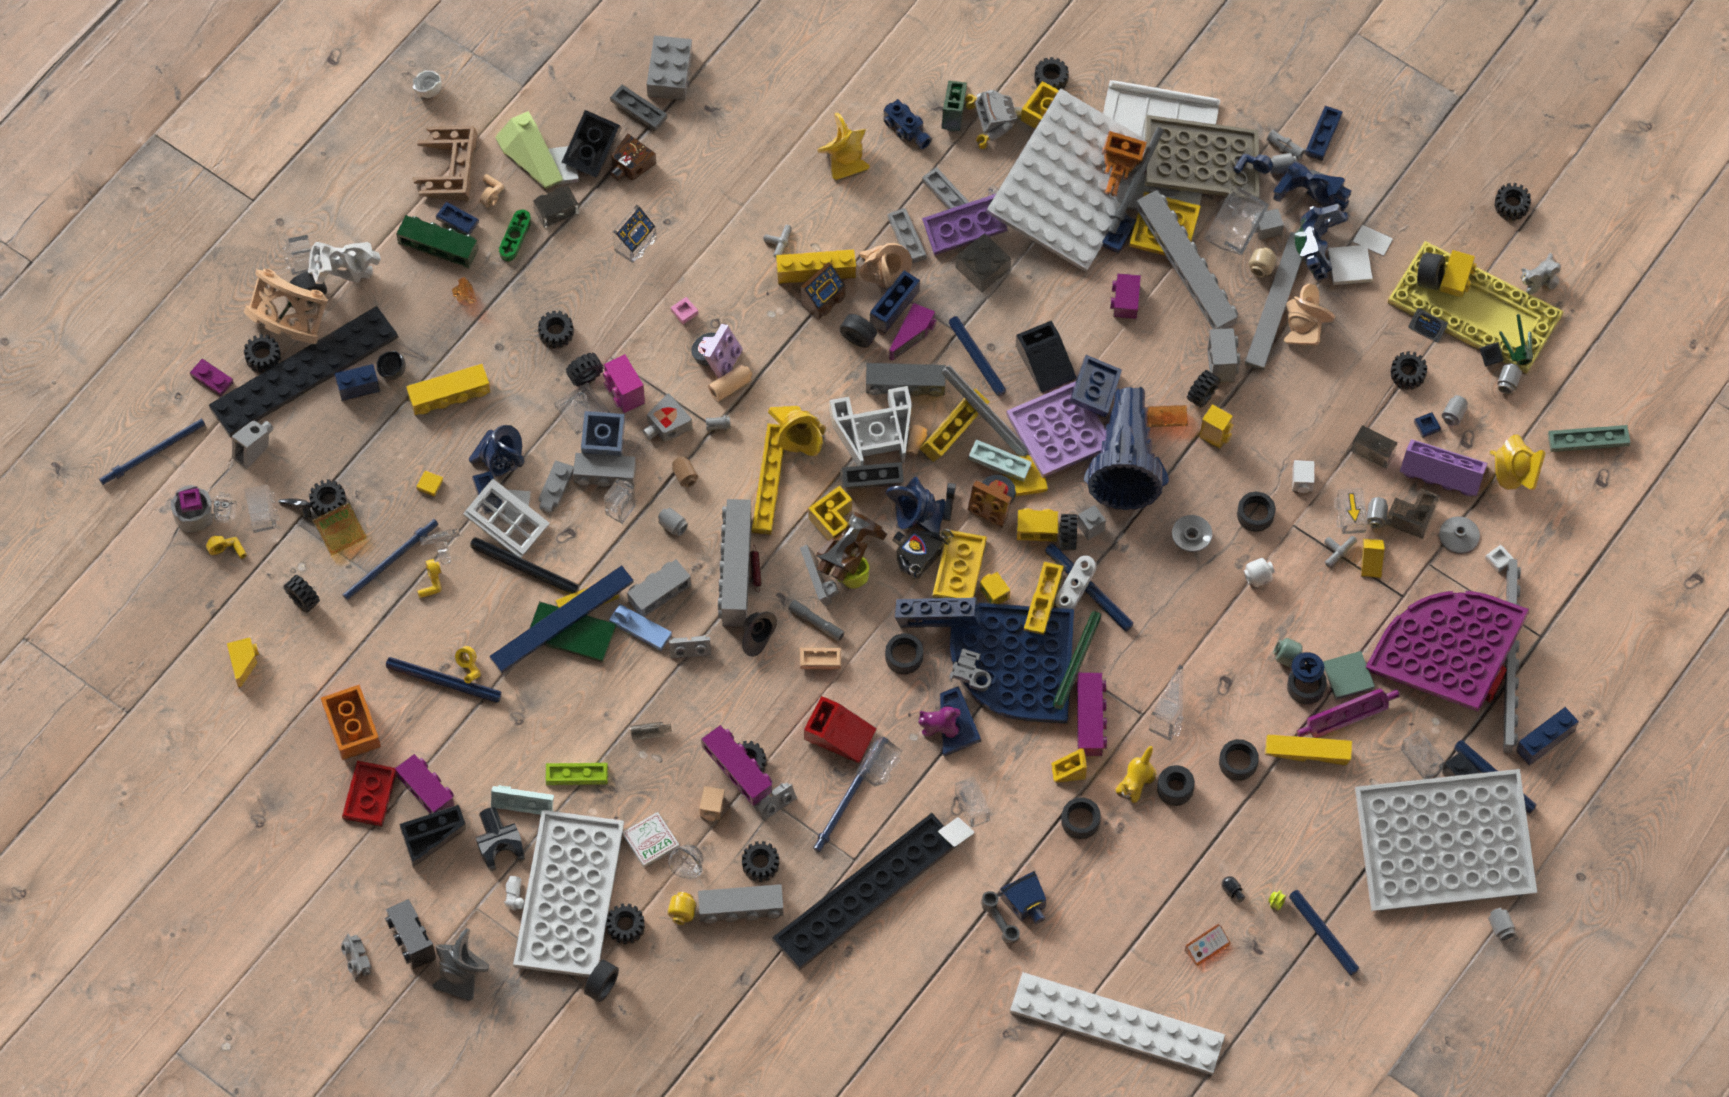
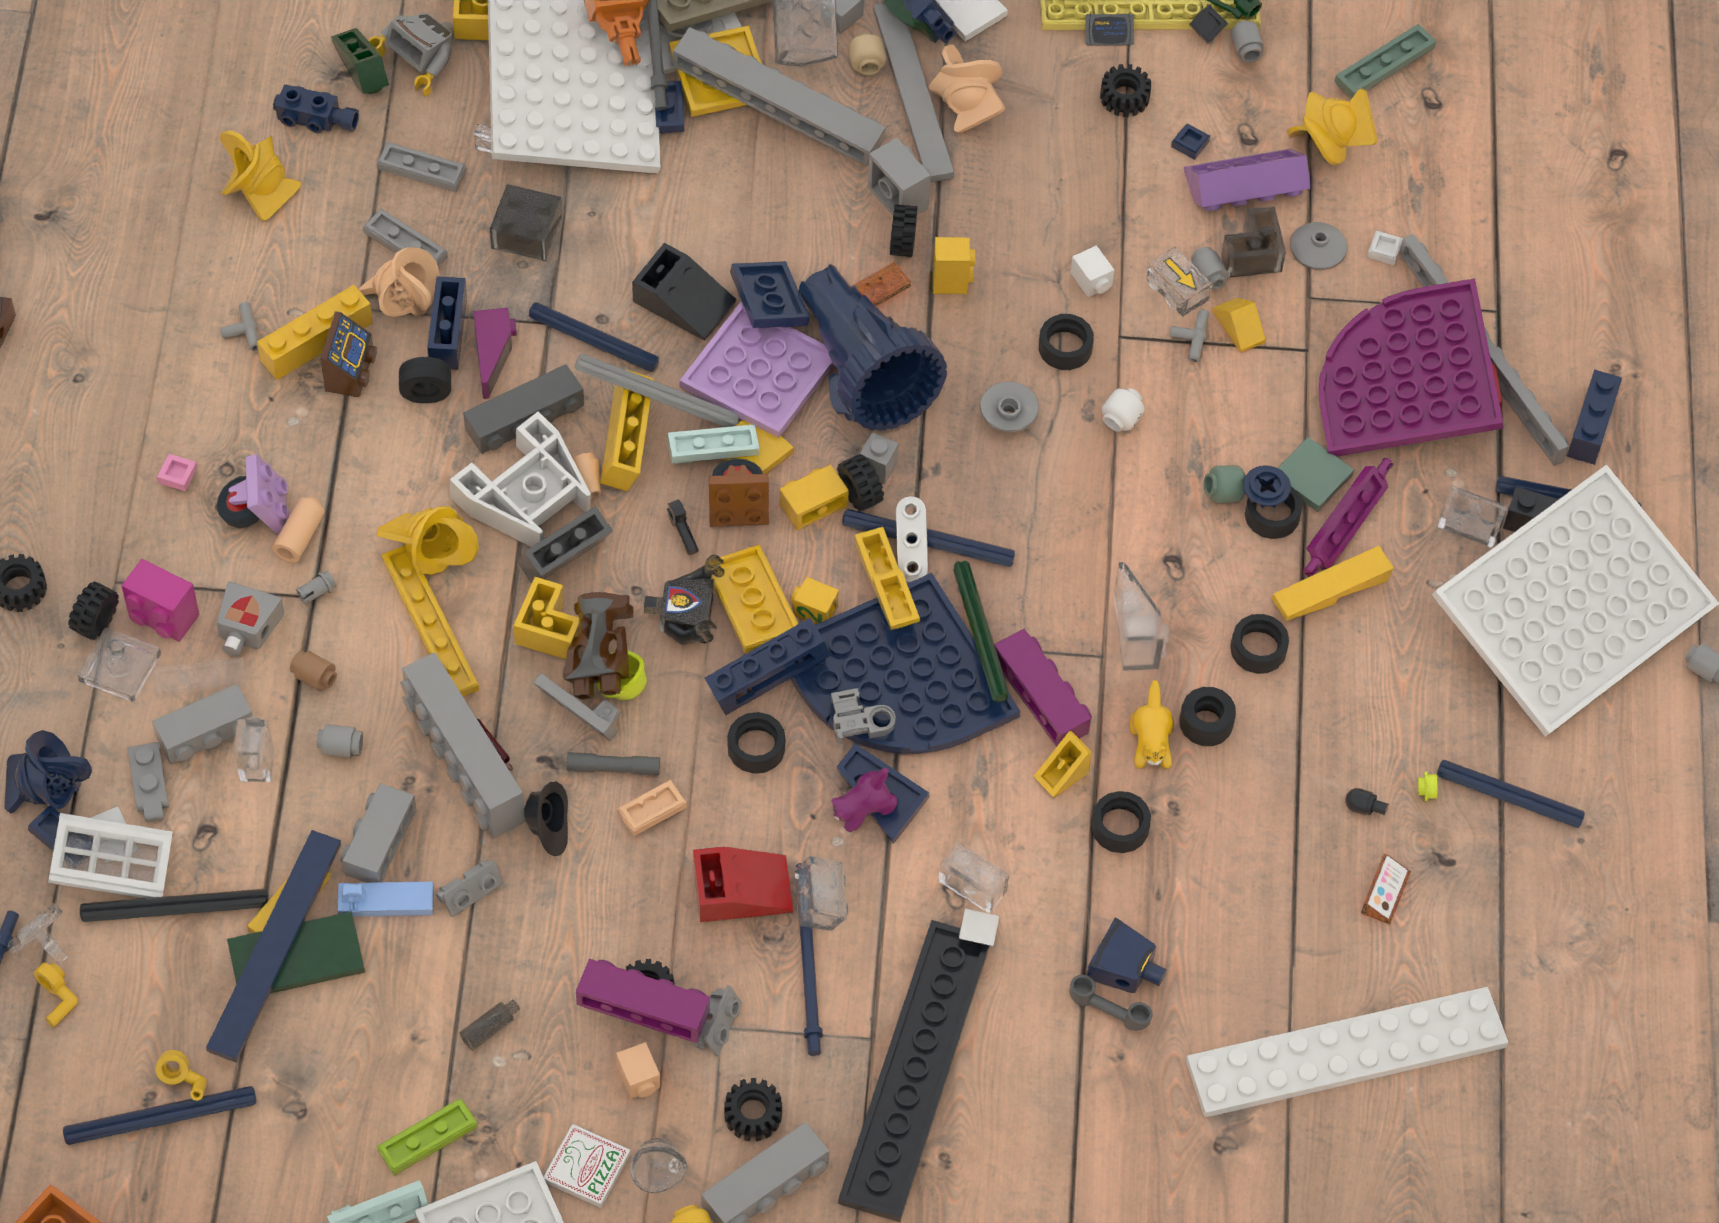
camera: 35 degrees left, 5 degrees down
sand blue brick [581,411,625,456] -> none
slope [613,205,657,263] -> none
dark blue helmet [886,477,945,532] -> none
medium lavender tile [922,194,1008,256] -> none
magenta brick [1110,273,1141,319] -> none
clear smoke brick [1351,425,1398,469] -> none
light grey brick [1442,395,1468,426] -> none

